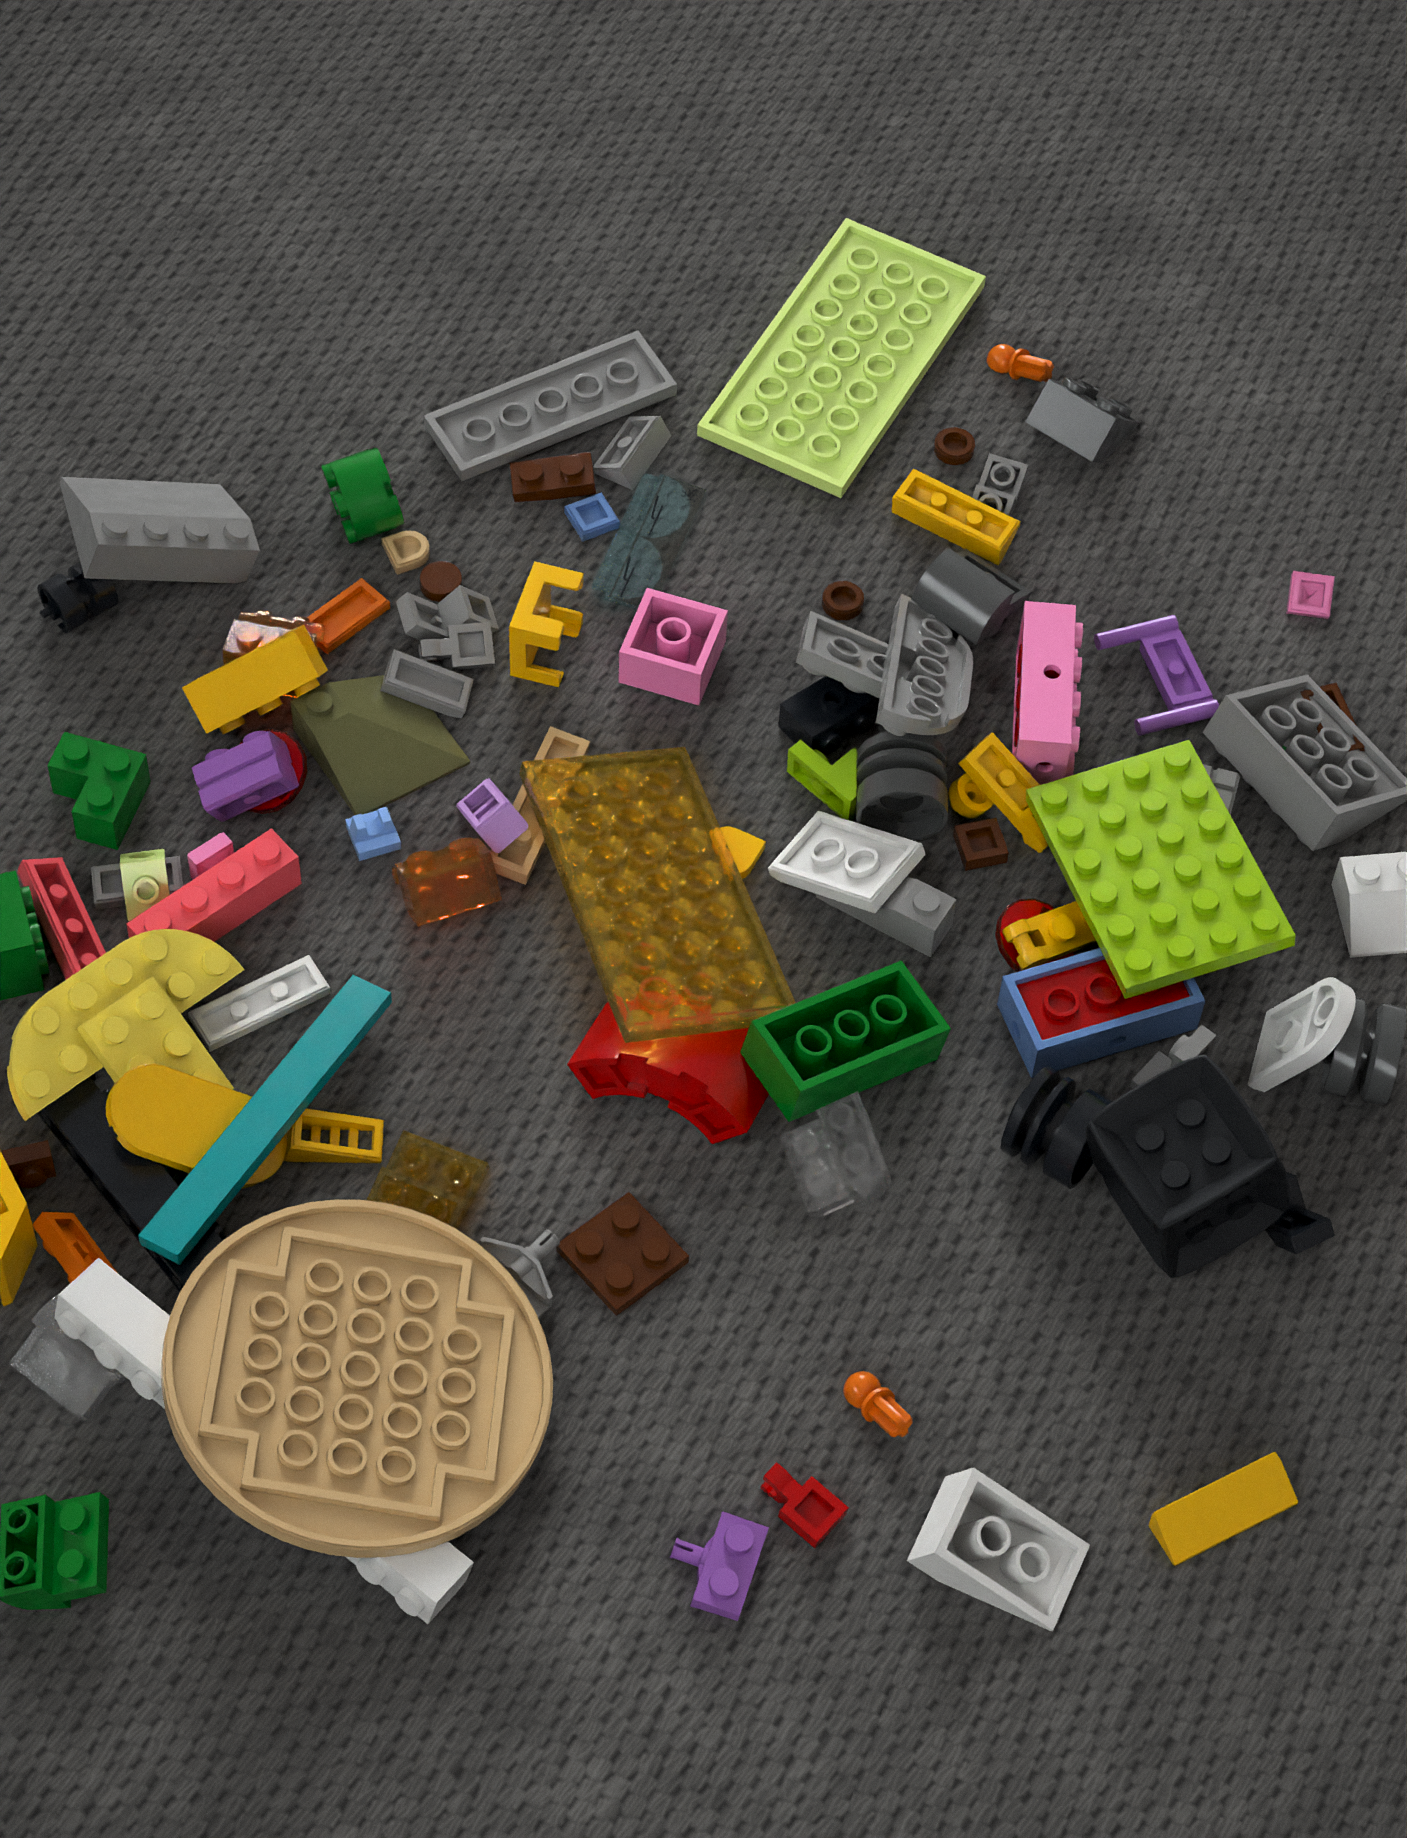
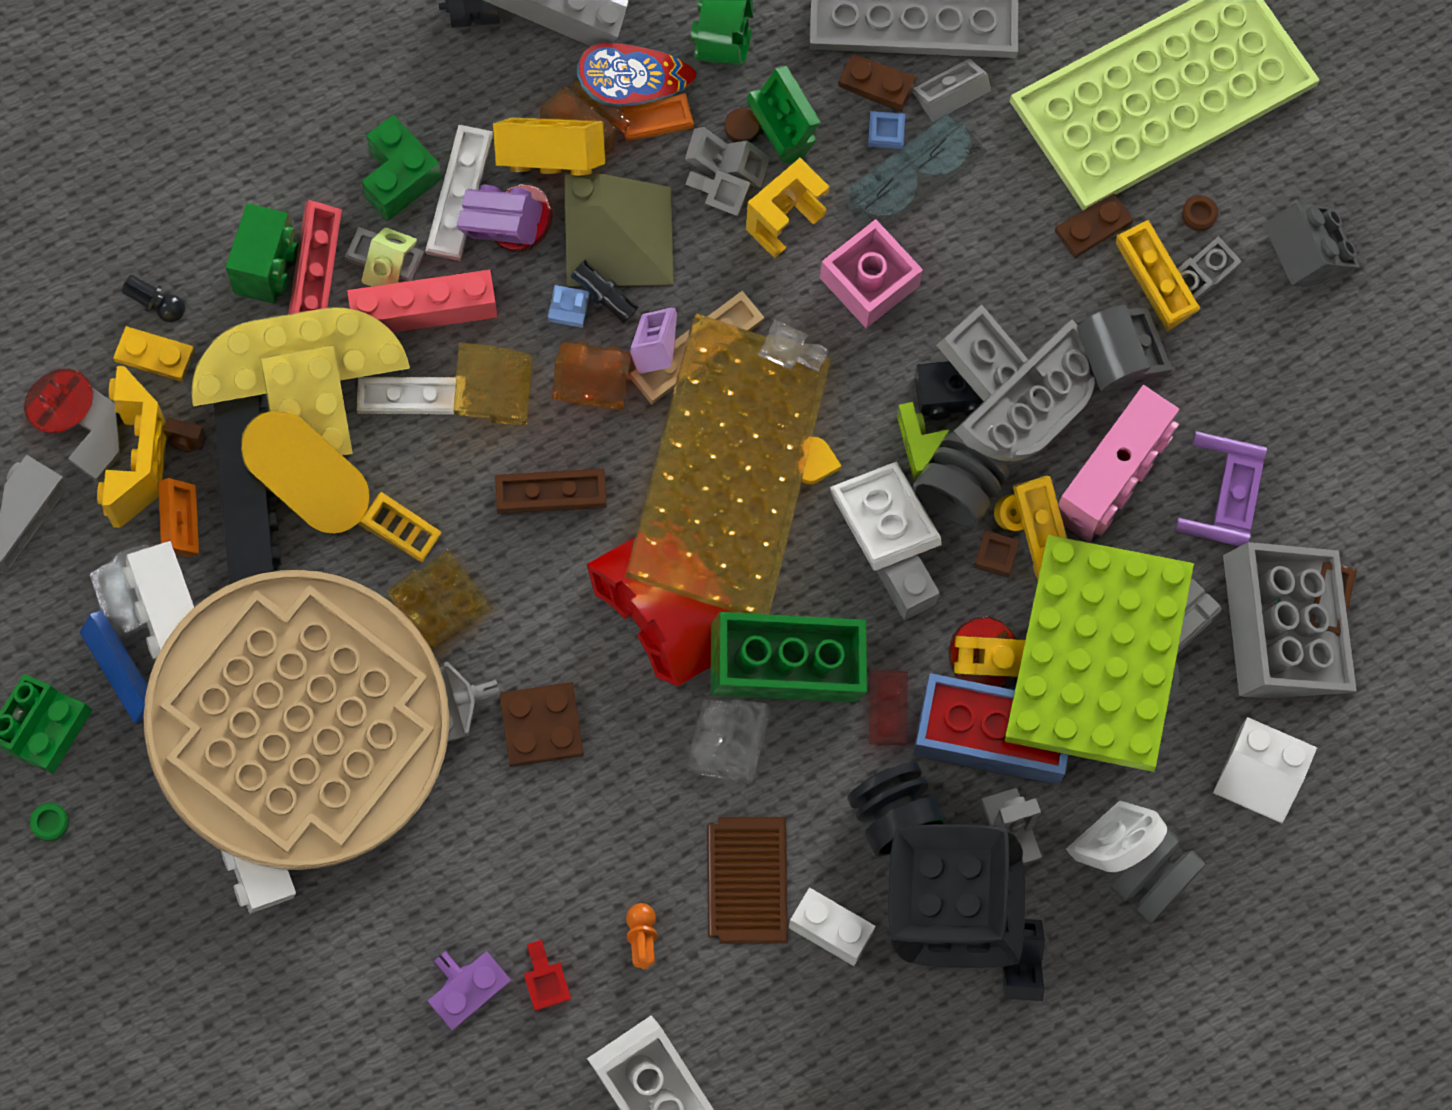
camera: 30 degrees right, 15 degrees up
teal tile [138,975,392,1265] -> none
bright pink tile [187,832,234,879] -> none
light grey tile [380,649,474,718] -> none
tan tile [381,531,430,575] -> none
reddish brown tile [822,581,864,620] -> none
orange axle [987,344,1054,382] -> none
bright pink tile [1287,571,1335,619] -> none
none -> green tile [30,803,69,842]
none -> blue tile [79,610,148,723]
none -> white tile [425,125,493,261]
none -> clear yellow slope [453,343,532,425]
none -> reddish brown plate [495,469,607,514]
none -> black pin [570,260,639,324]
none -> shield [577,43,696,107]
none -> reddish brown window [707,817,788,944]
none -> green brick [746,66,821,163]
none -> clear plate [759,319,828,371]
none -> white brick [789,887,876,966]
none -> clear red plate [869,670,908,746]
none -> reddish brown plate [1055,194,1134,258]

